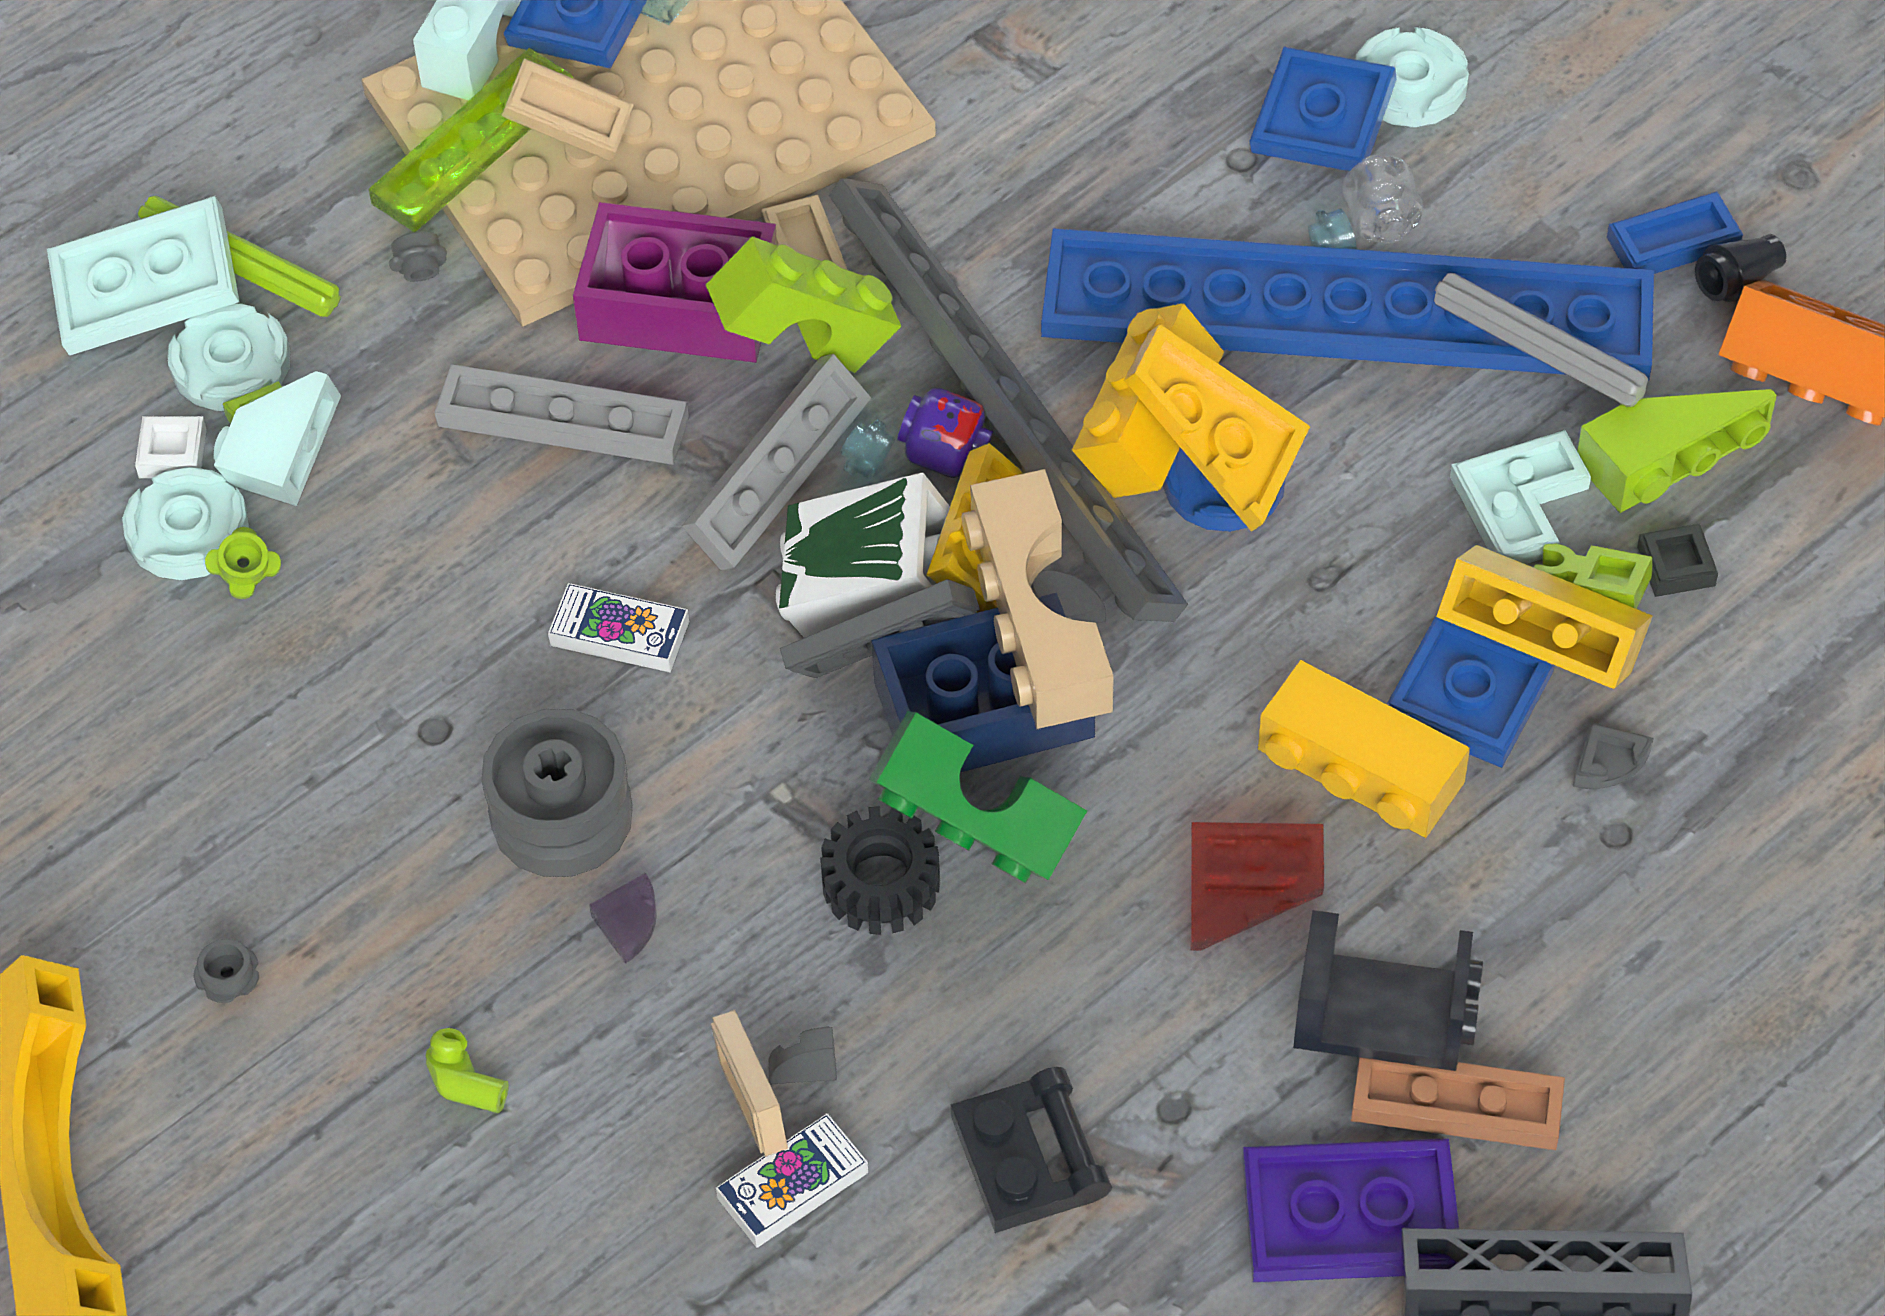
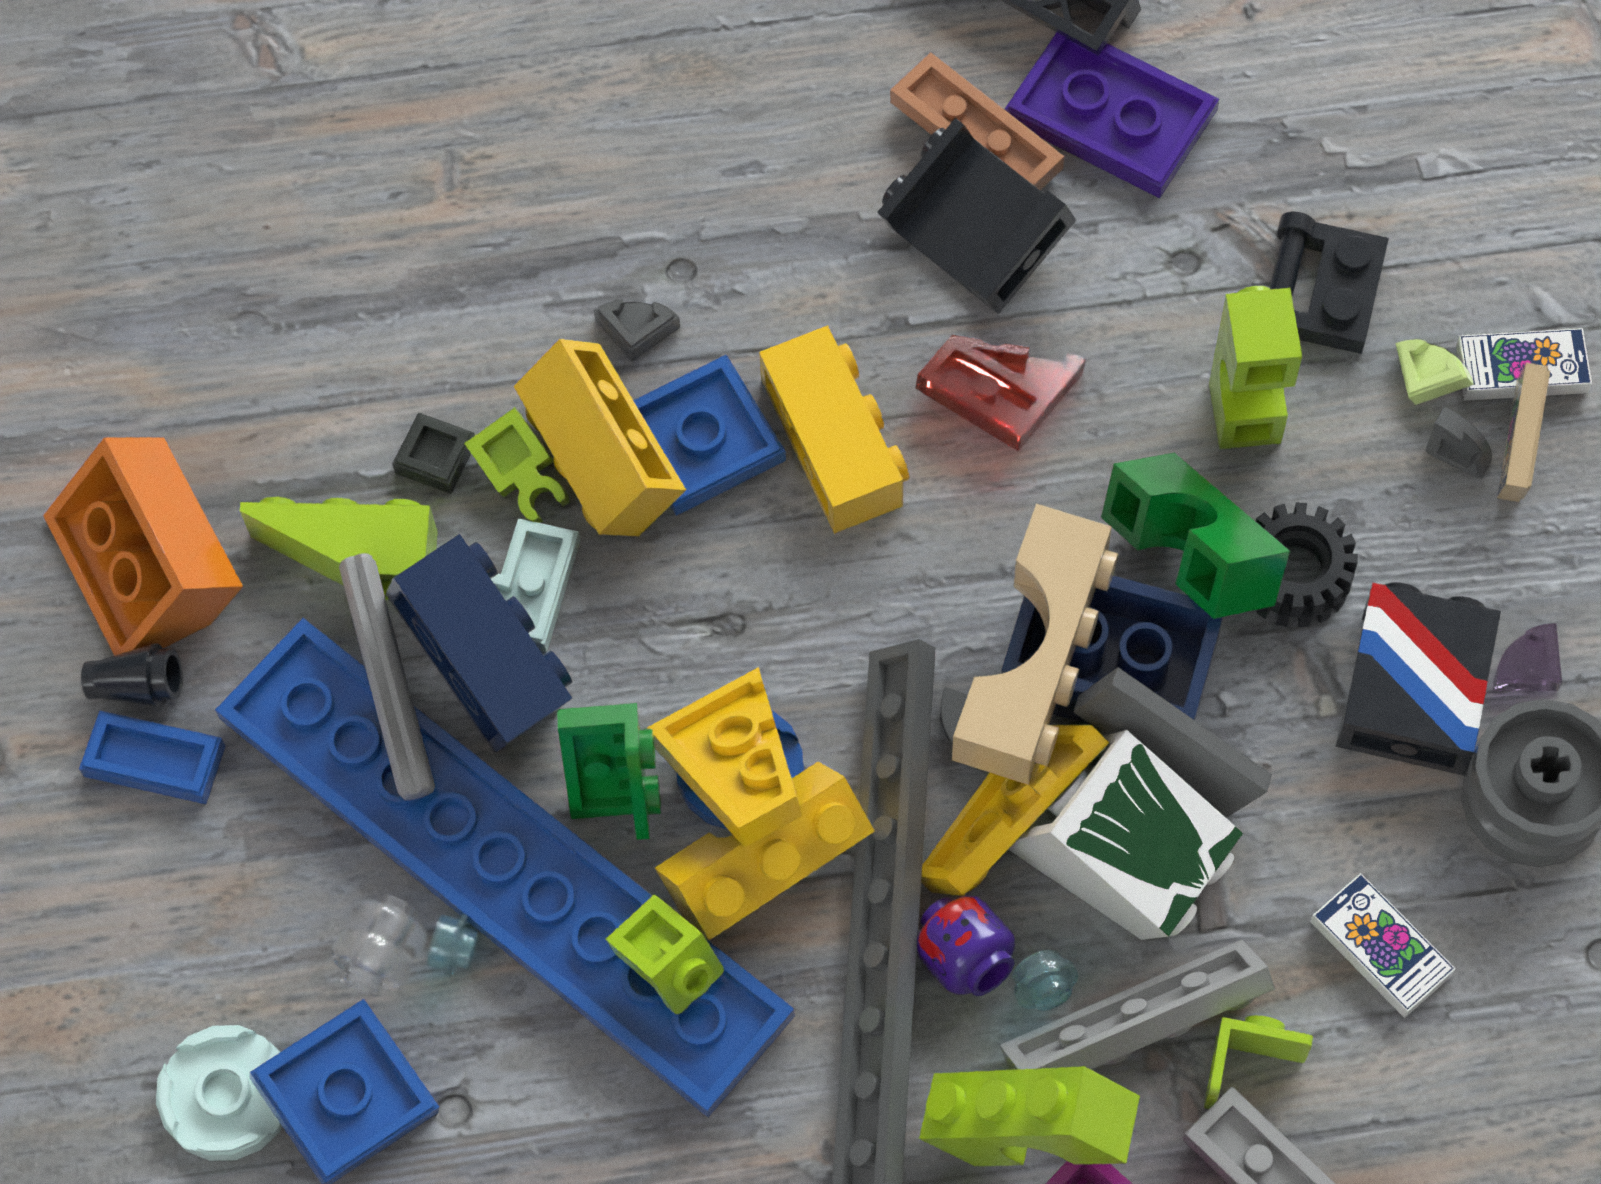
camera: 145 degrees left, 10 degrees up
none -> dark blue brick [386,534,573,753]
none -> green bracket [557,703,661,840]
none -> lime bracket [605,894,724,1014]
none -> lime bracket [1204,1015,1313,1109]
none -> lime arch [1209,286,1303,449]
none -> panel [1335,582,1501,776]
none -> yellowish green tile [1396,339,1474,405]

